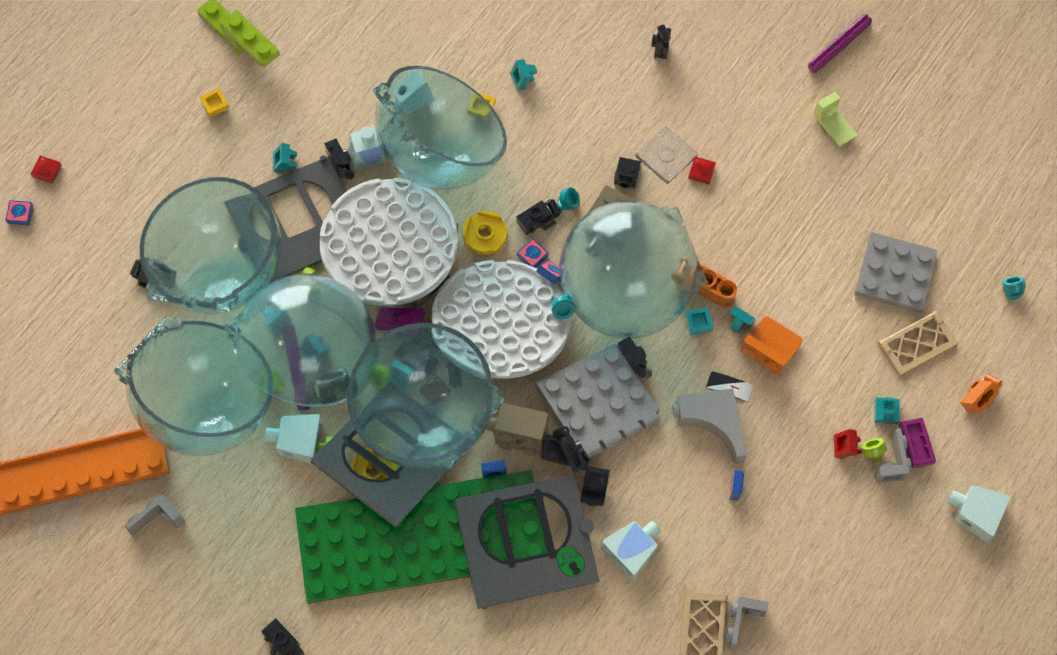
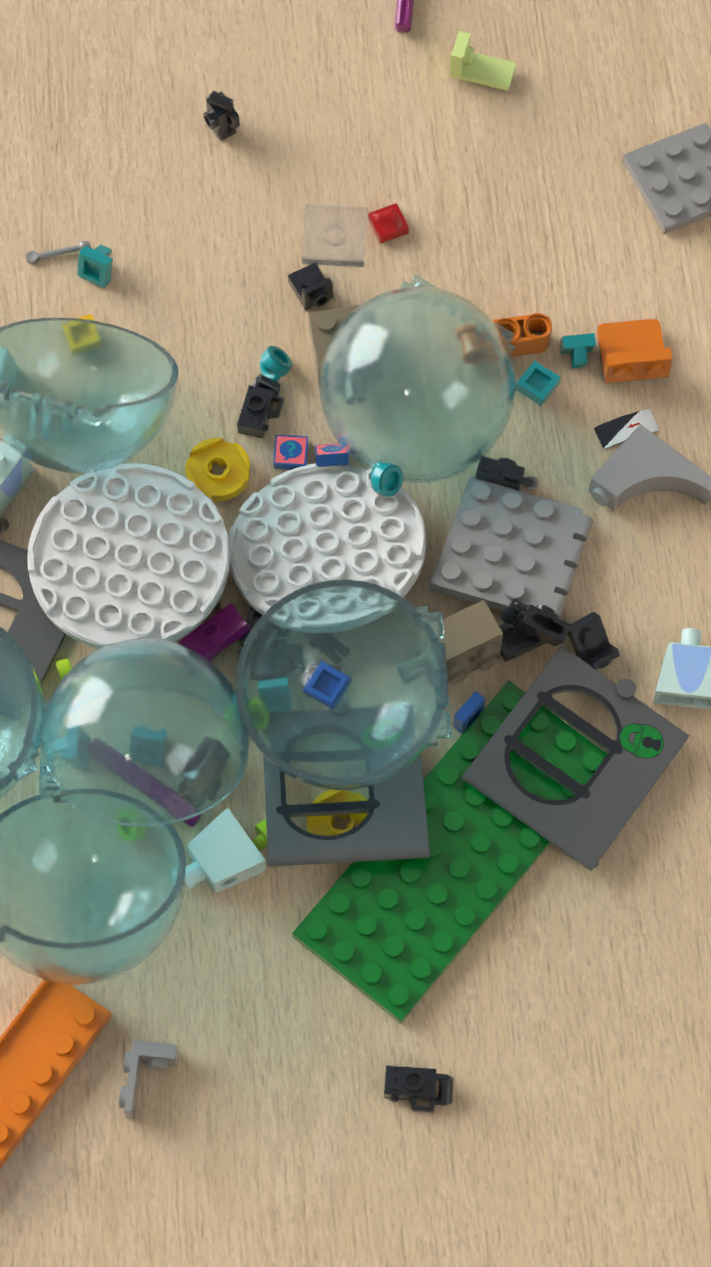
camera: 40 degrees left, 0 degrees up
none -> light grey hinge [26,241,91,264]
none -> blue tile [303,660,352,710]

